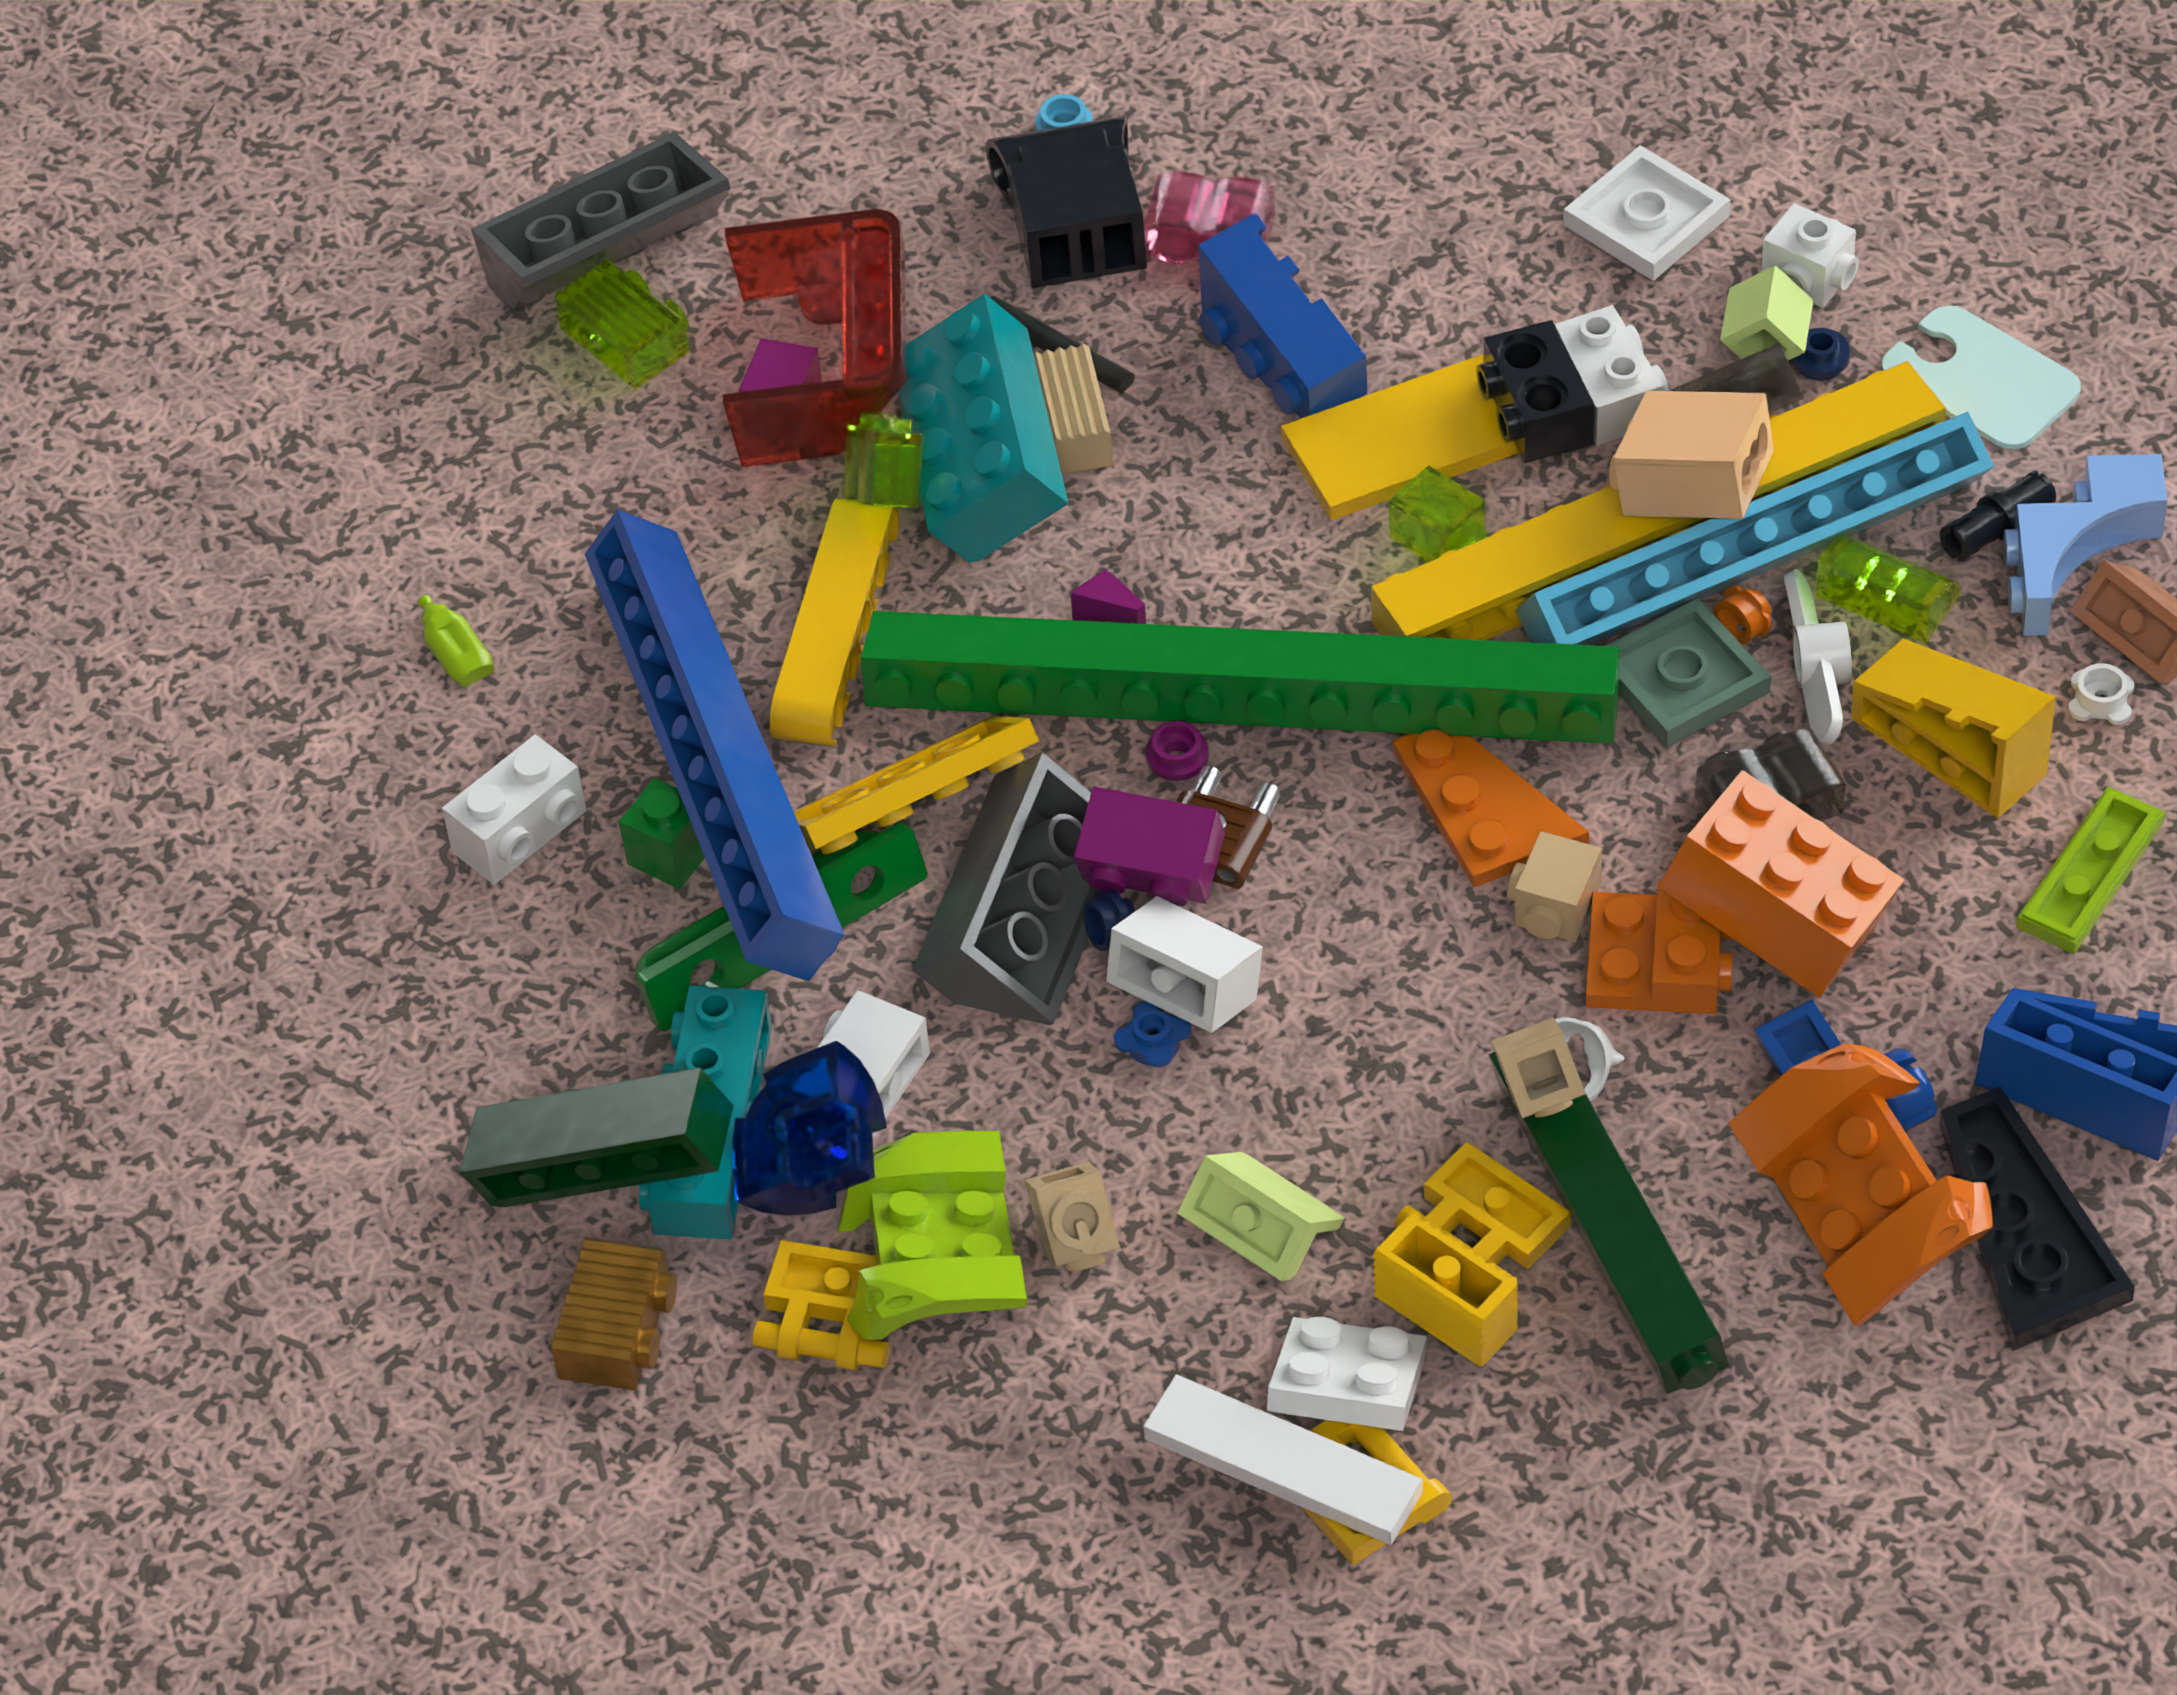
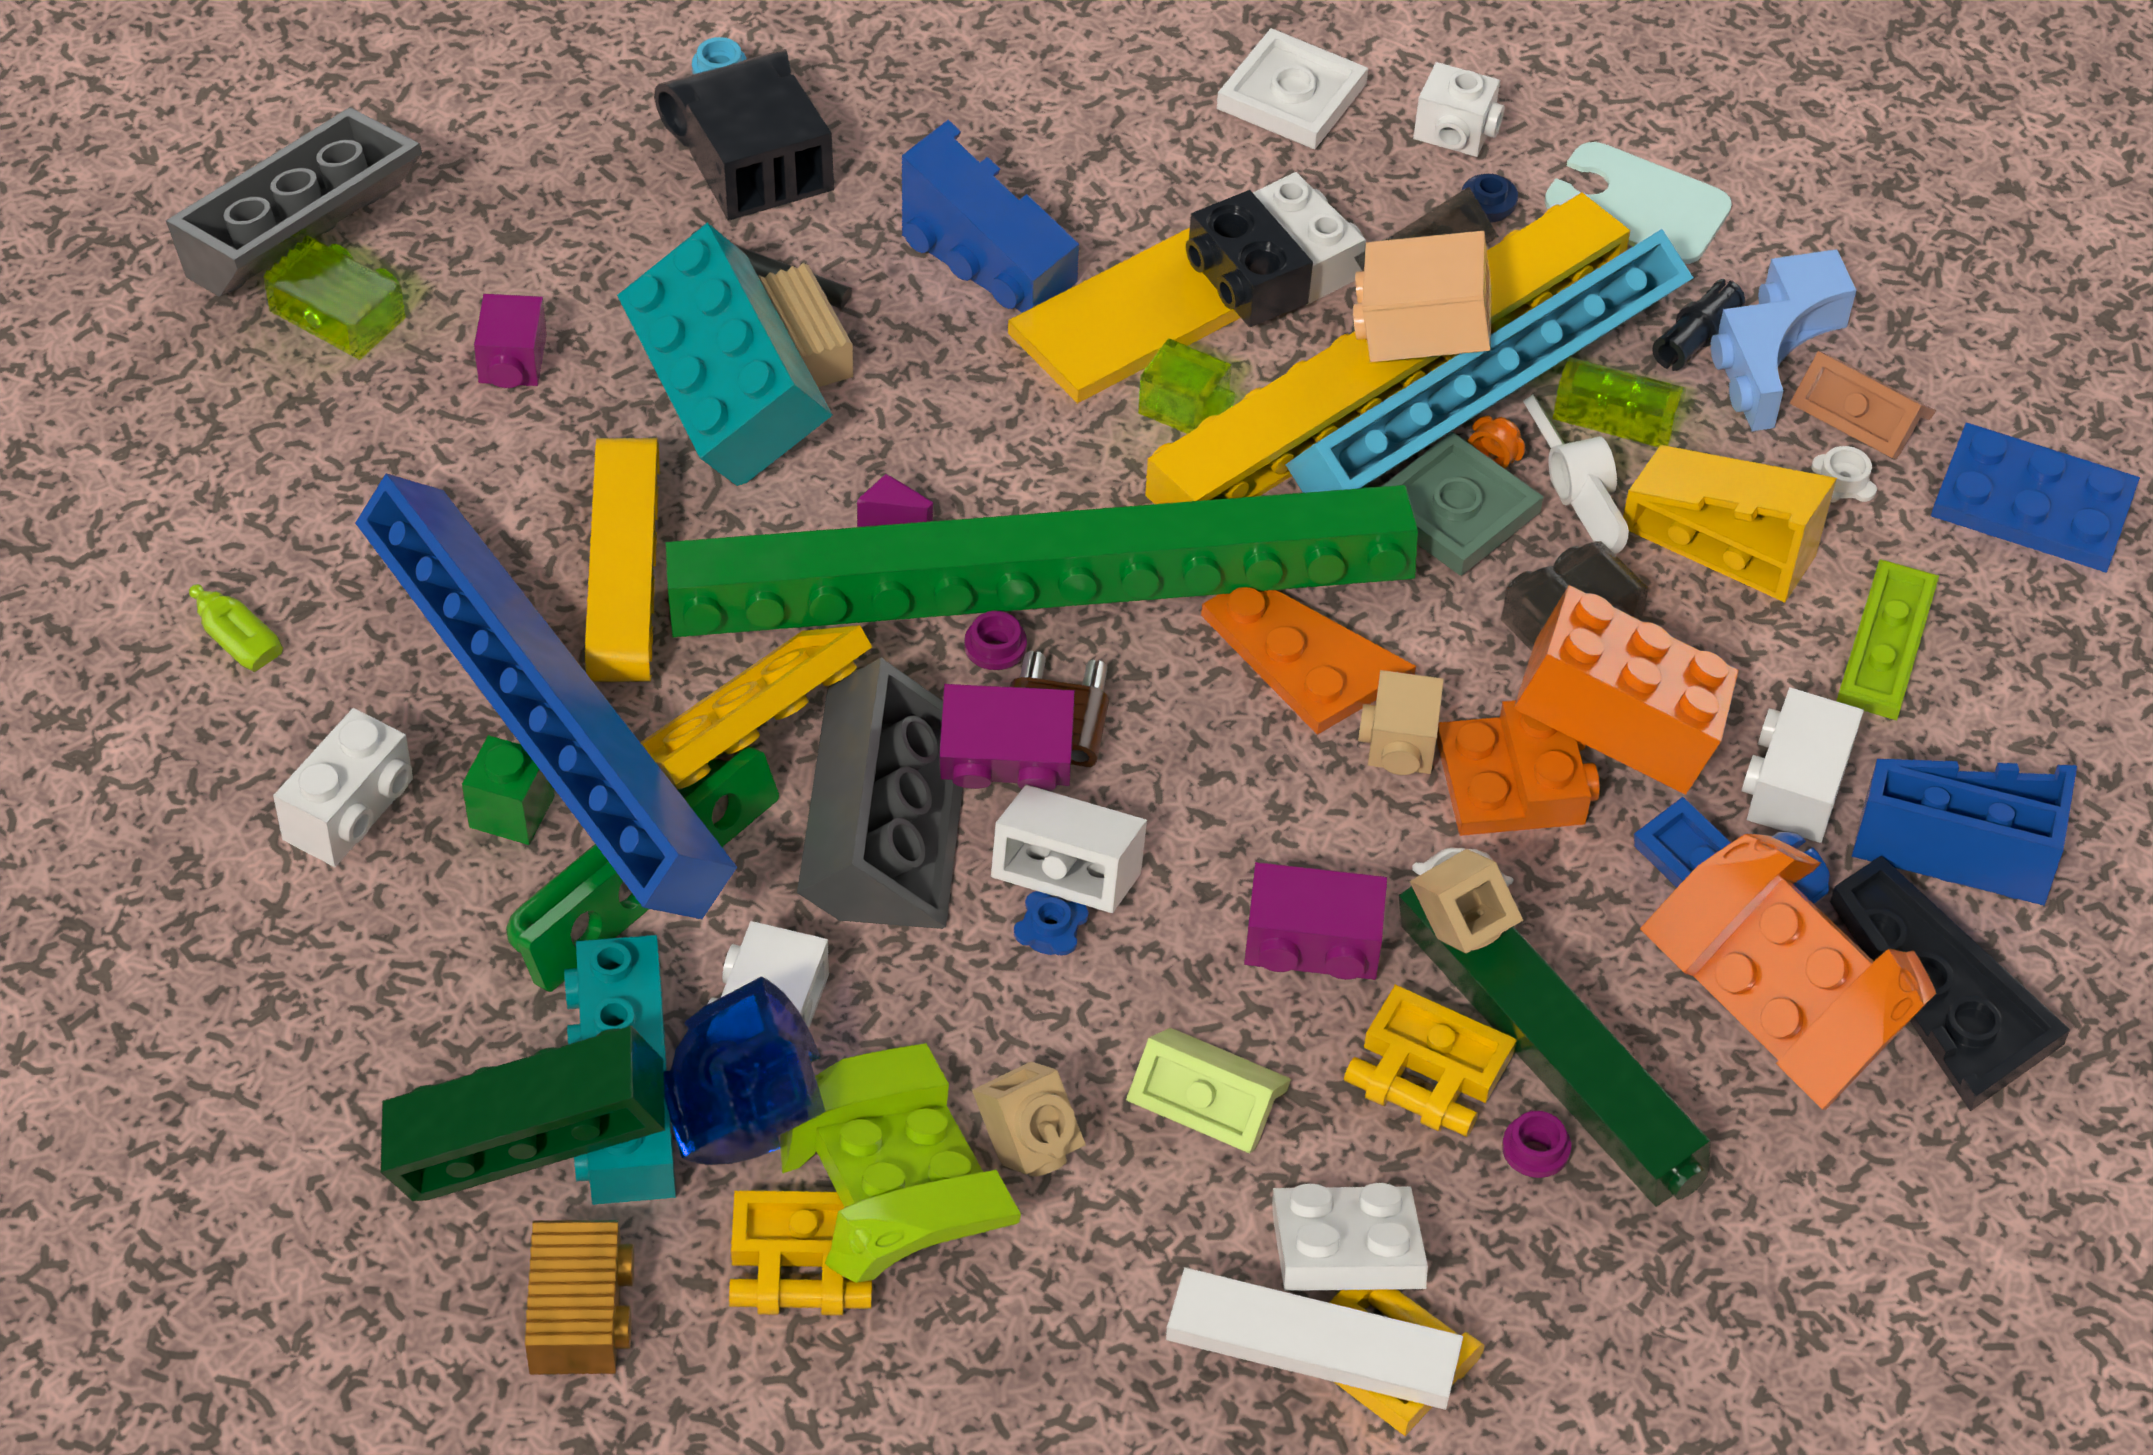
camera: 20 degrees left, 0 degrees up
clear red windscreen [723,209,907,467] -> none
clear neon green brick [843,412,924,508] -> none
dark blue plate [1083,889,1135,952] -> none
clear pink brick [1144,172,1275,264] -> none
yellow brick [1372,1213,1518,1367] -> none
yellowish green brick [1720,265,1813,372] -> none
none -> magenta brick [1244,862,1387,980]
none -> magenta plate [1502,1111,1572,1178]
none -> white brick [1742,687,1864,843]

